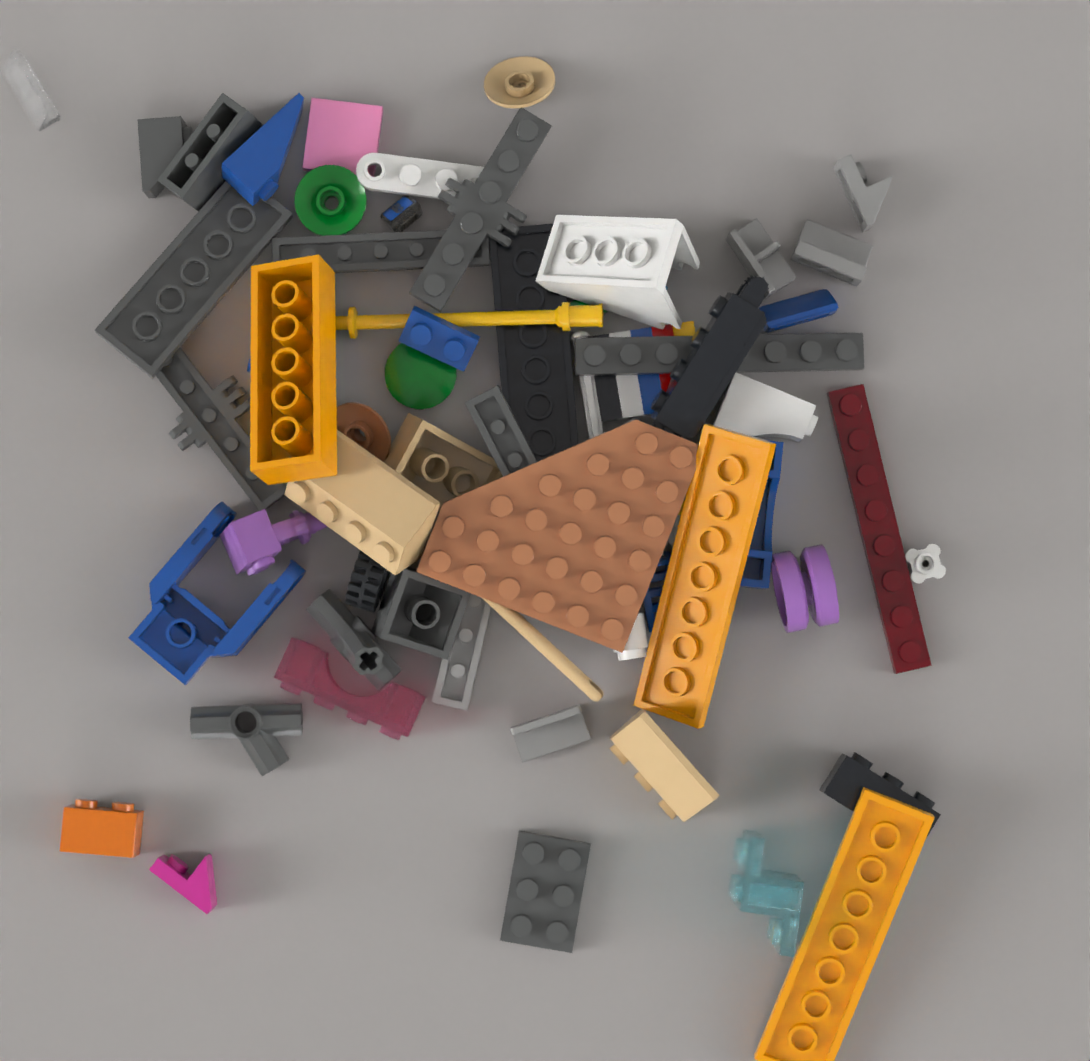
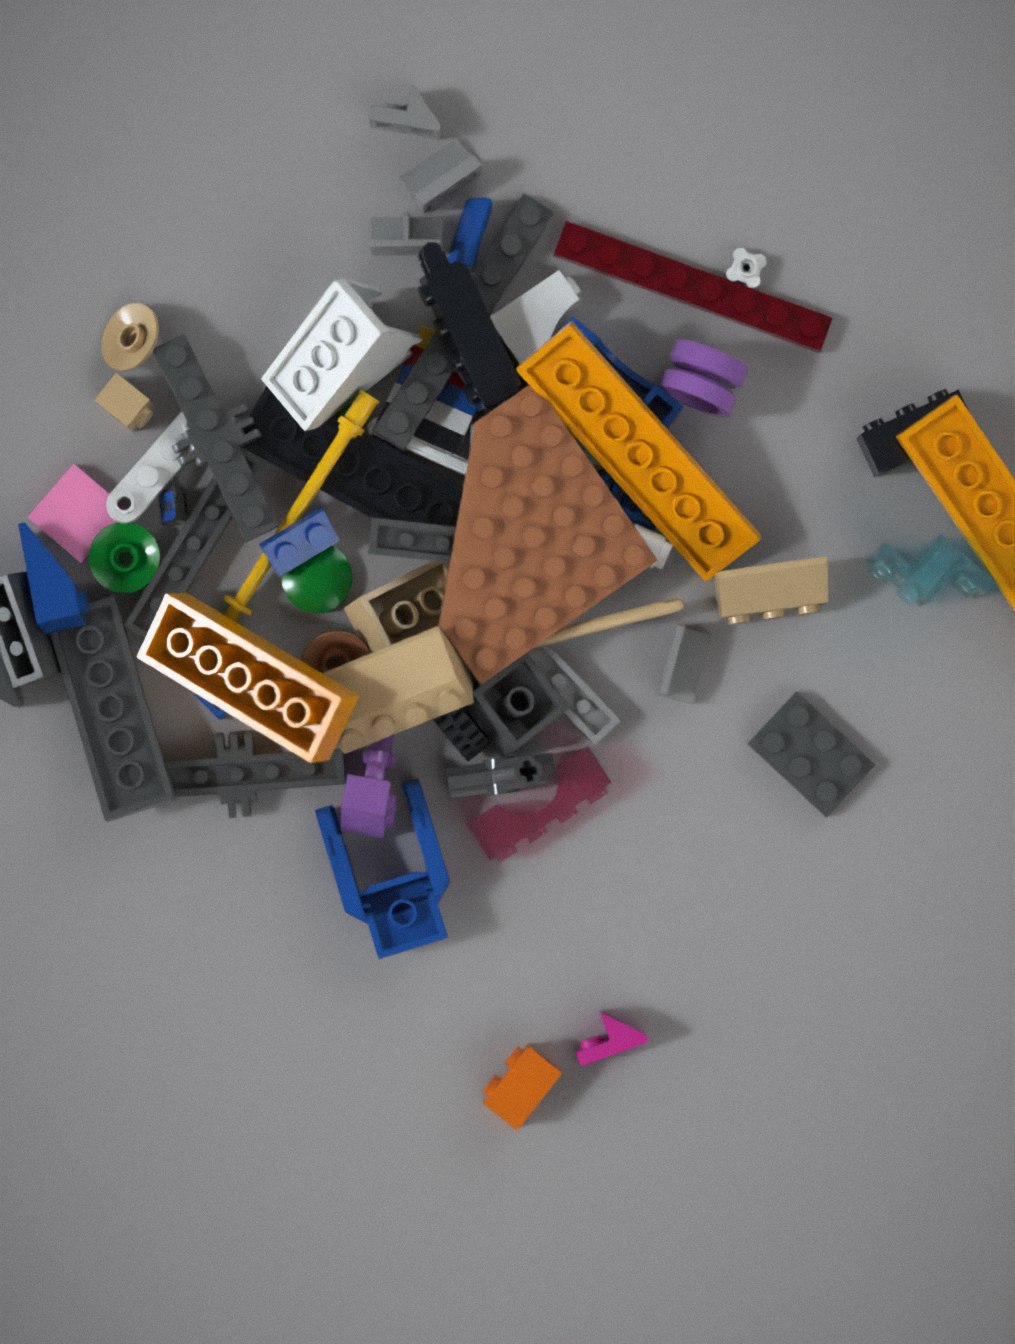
camera: 55 degrees left, 0 degrees up
dark grey piece [190,703,303,776] -> none
none -> tan brick [94,373,154,431]

